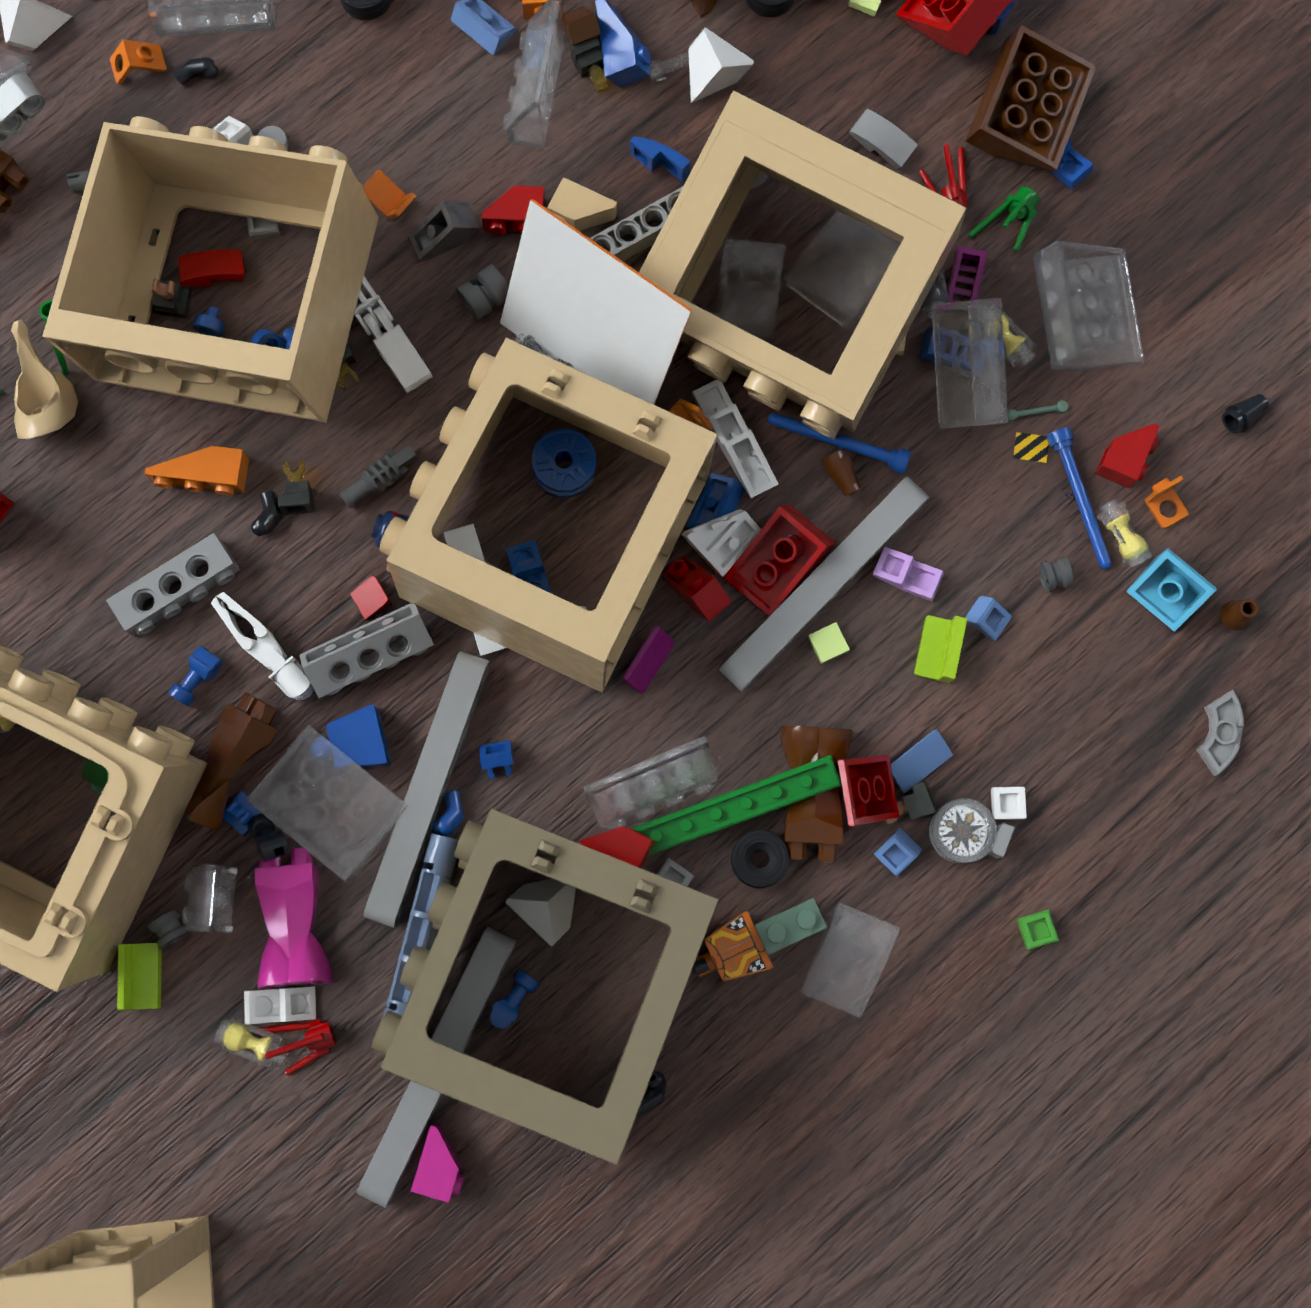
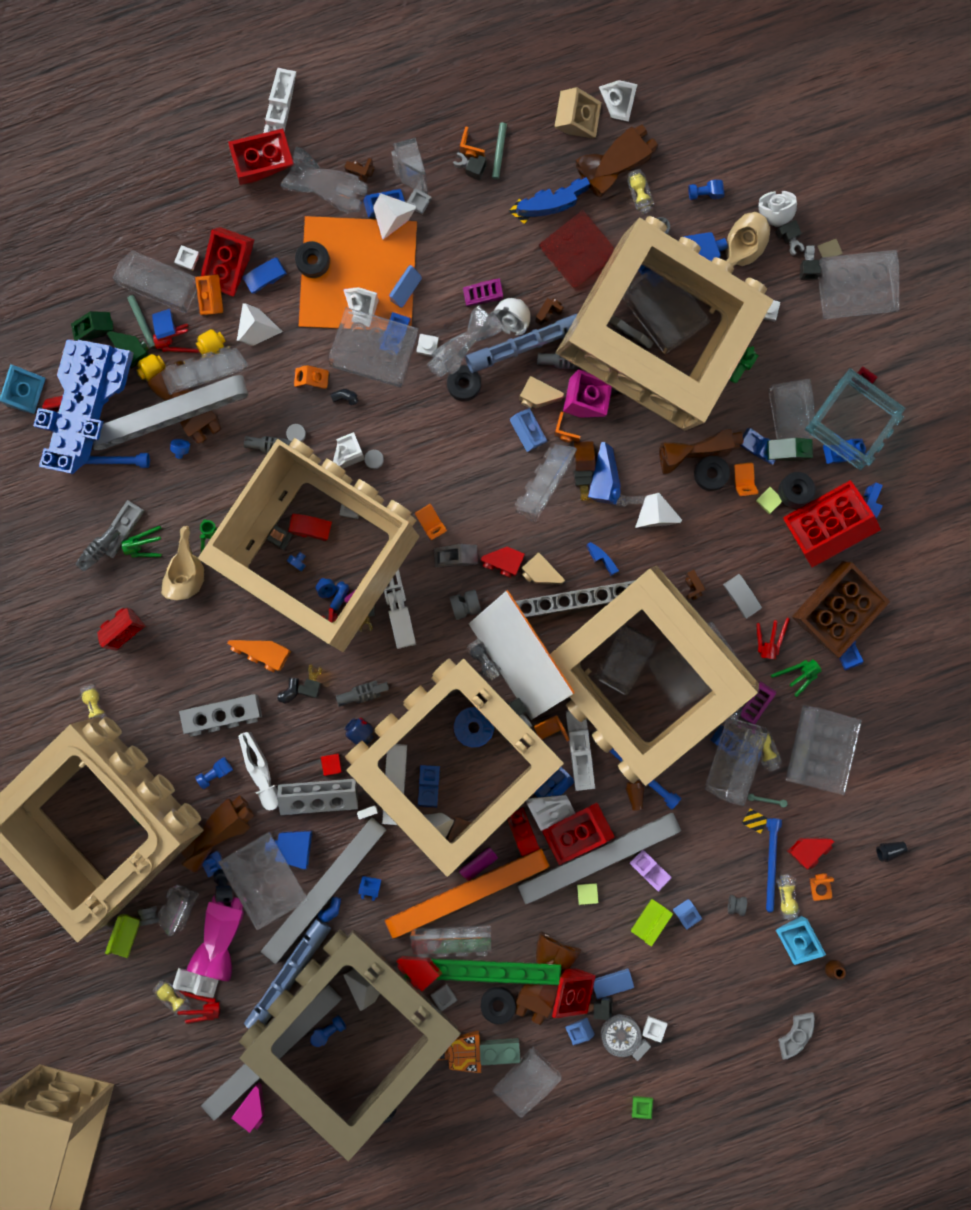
camera: 25 degrees right, 5 degrees up
none -> white tile [357,805,379,819]
none -> orange beam [384,848,550,939]

